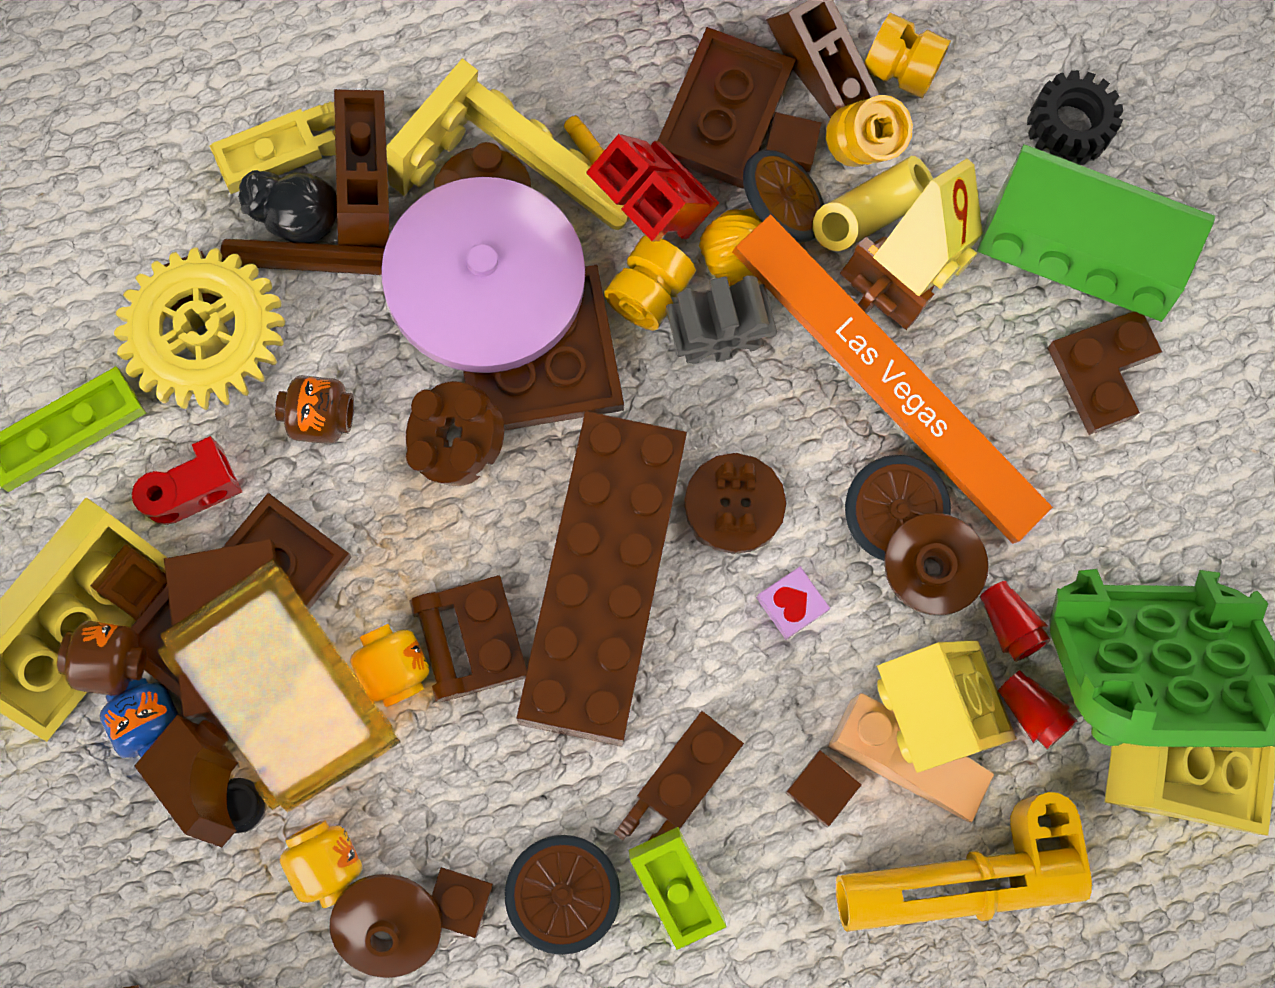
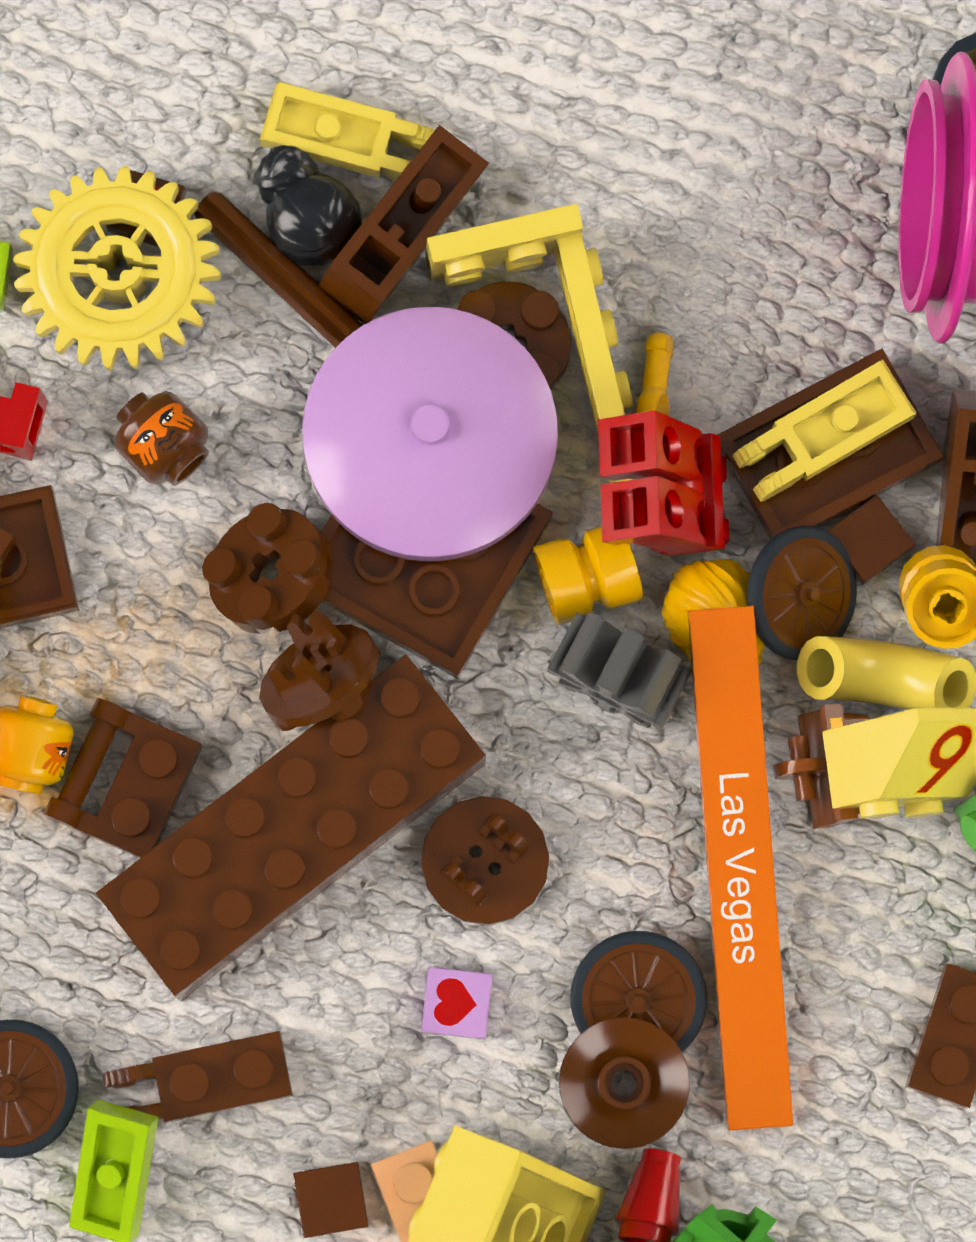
camera: 45 degrees right, 5 degrees up
none -> reddish brown plate [259,610,380,731]
none -> light yellow hinge [732,360,916,502]

